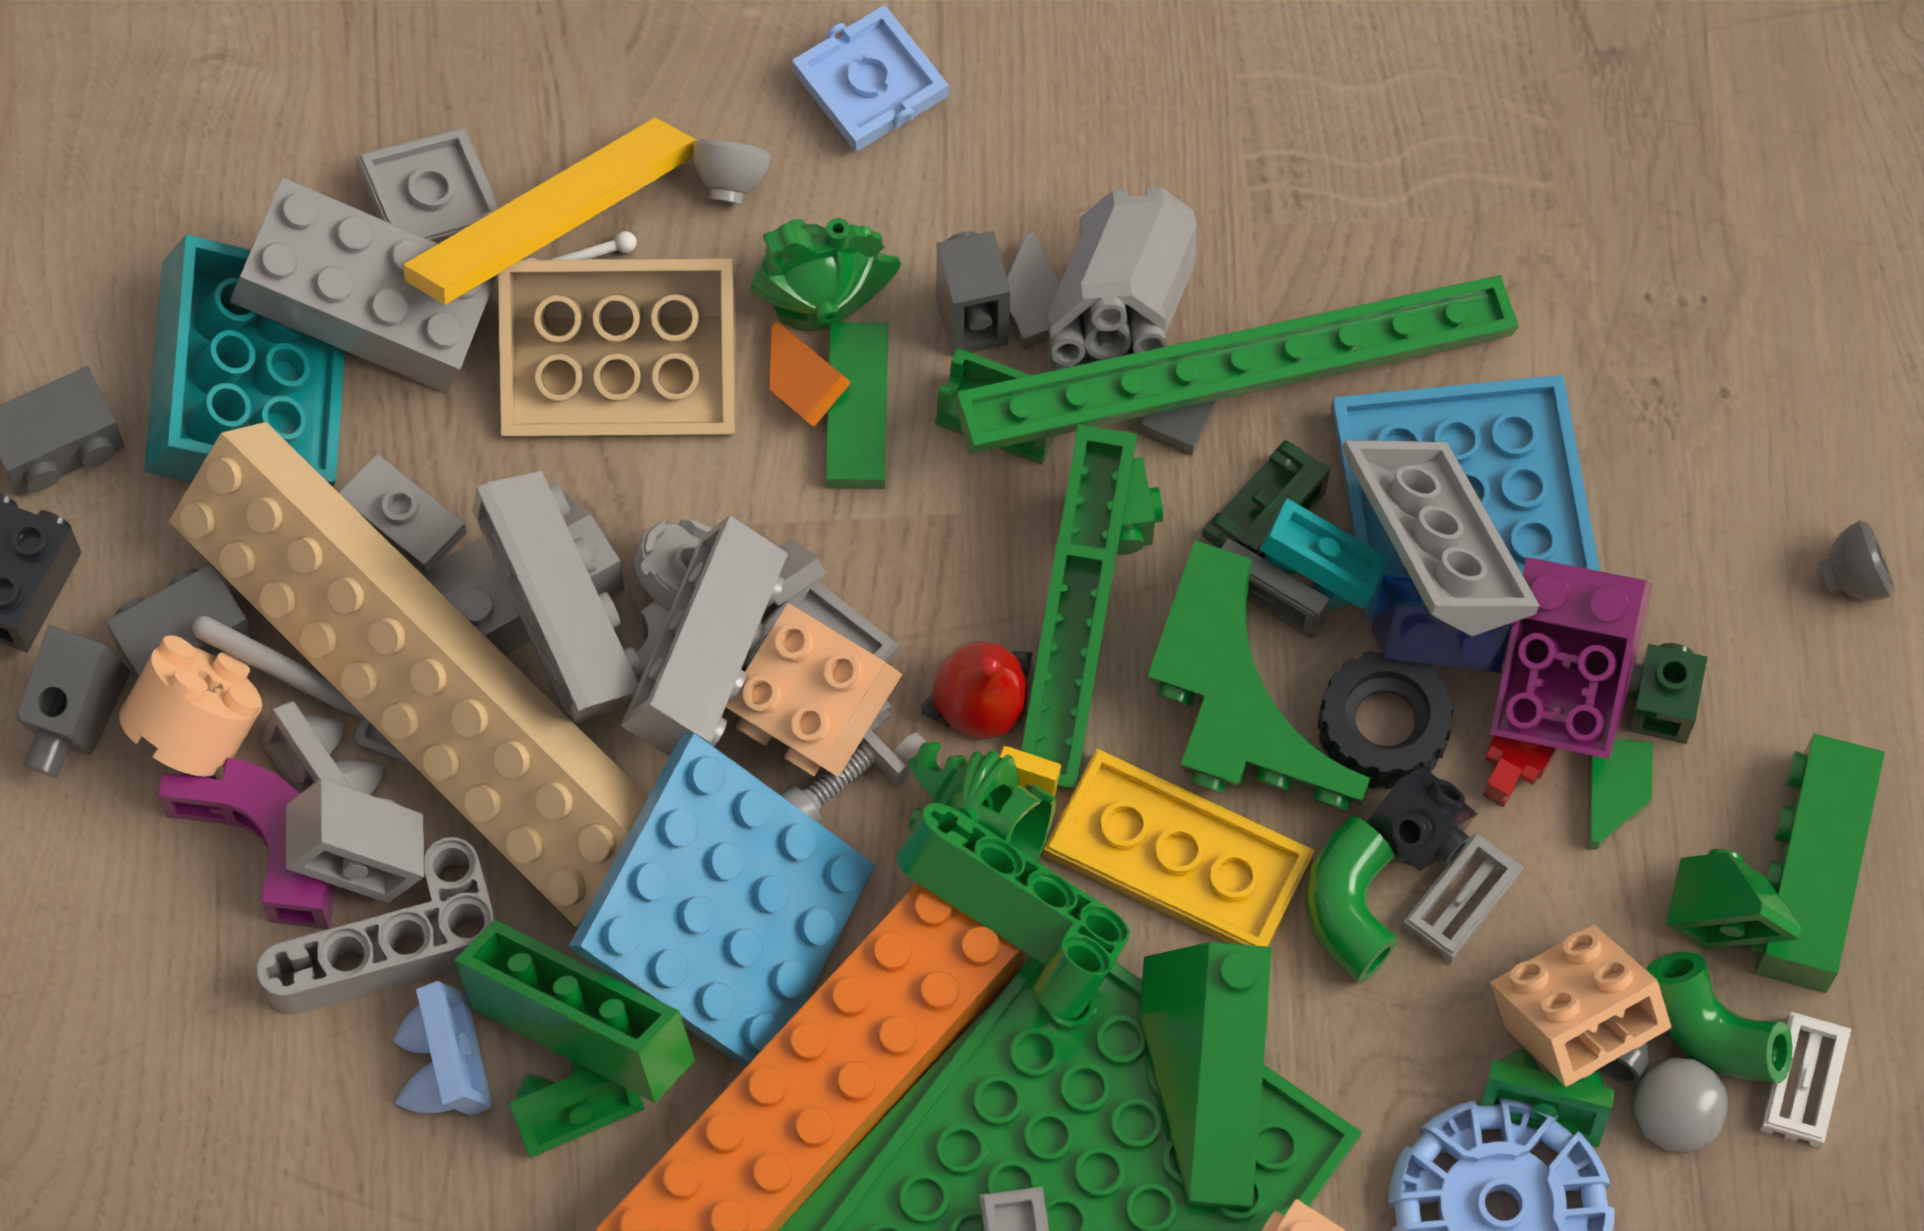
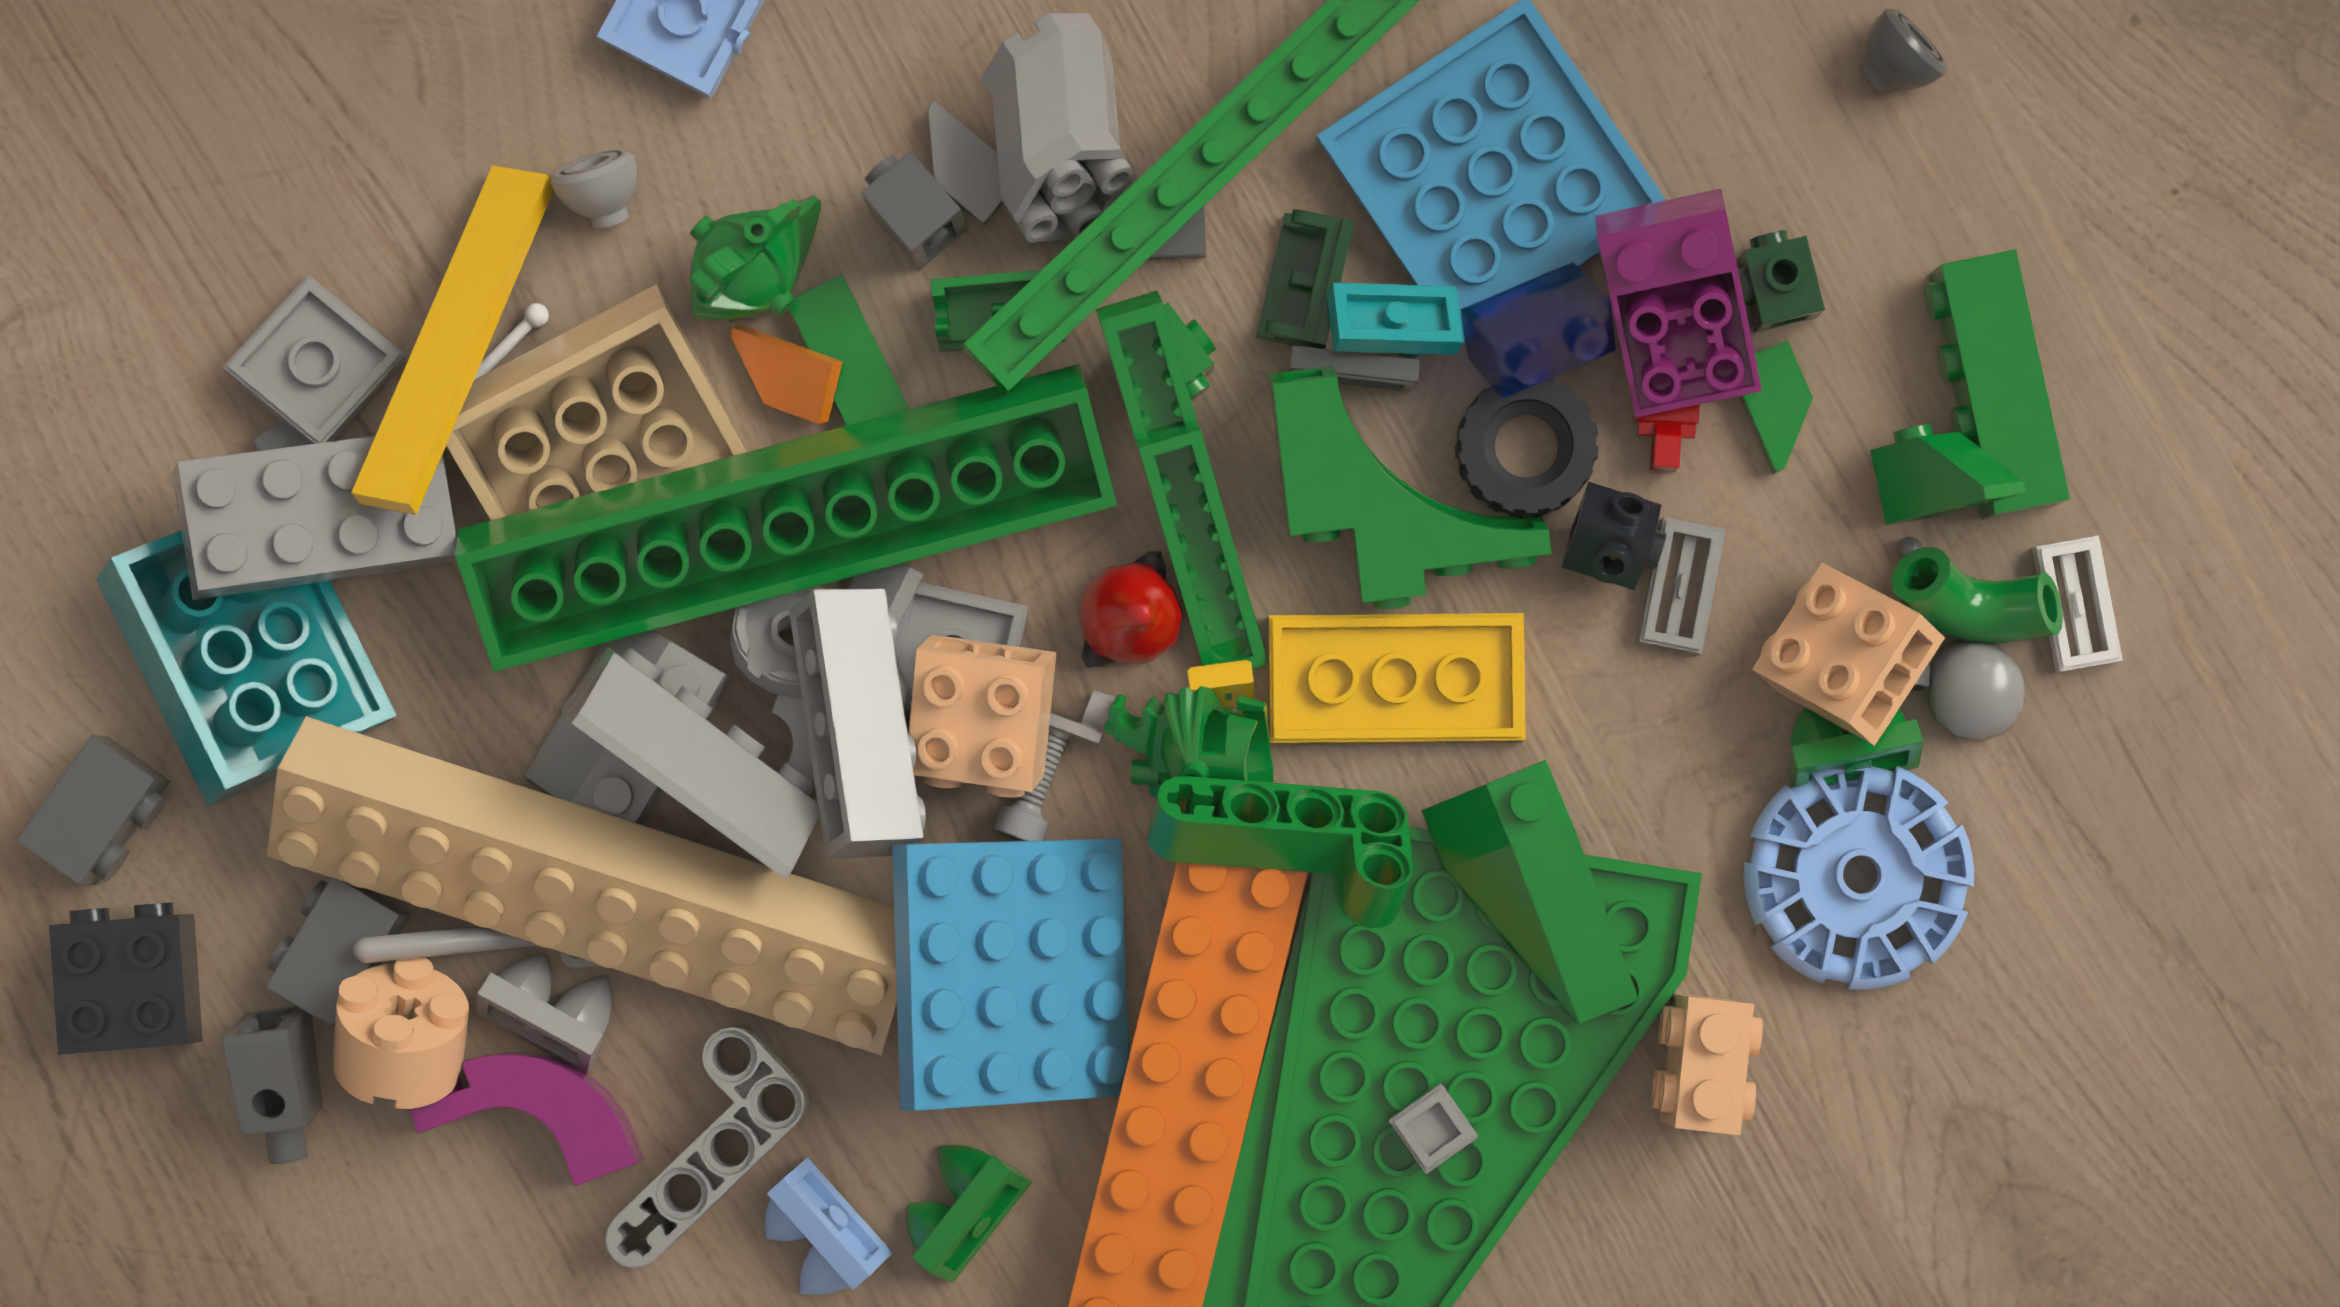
camera: 25 degrees left, 20 degrees up
light grey brick [286,778,424,903] -> none
light grey brick [339,454,467,575] -> none
green brick [454,920,695,1103] -> none
green cylinder [1305,815,1399,984] -> none
light grey slope [1341,440,1540,636] -> none
none -> green brick [455,364,1117,672]

